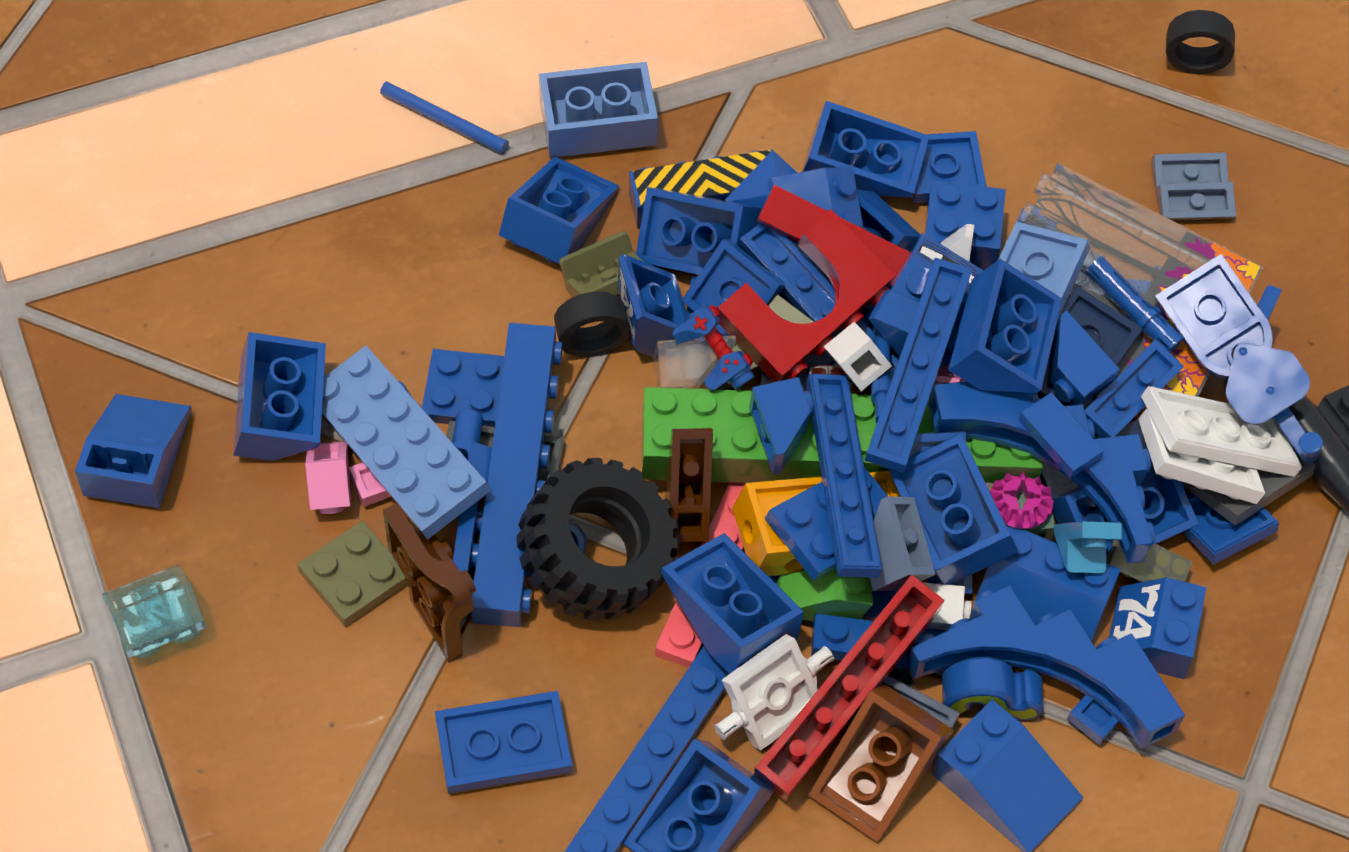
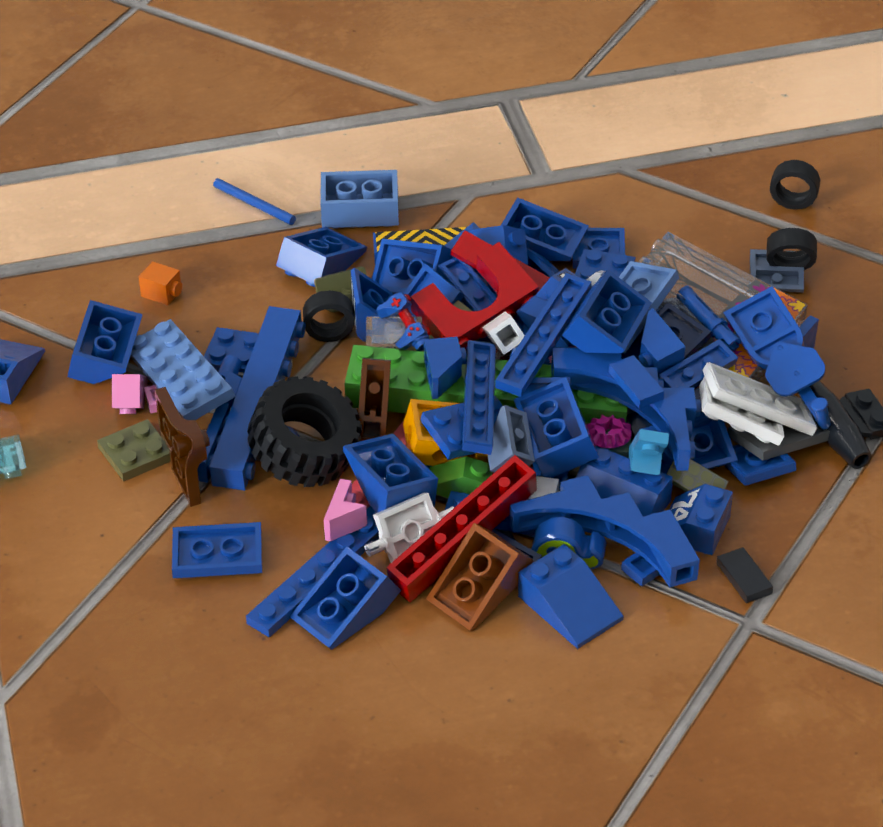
camera: 10 degrees right, 15 degrees down
none -> orange brick [138,261,182,306]
none -> bright pink slope [324,479,367,541]
none -> black tile [717,547,773,603]
none -> black tyre [766,228,817,270]

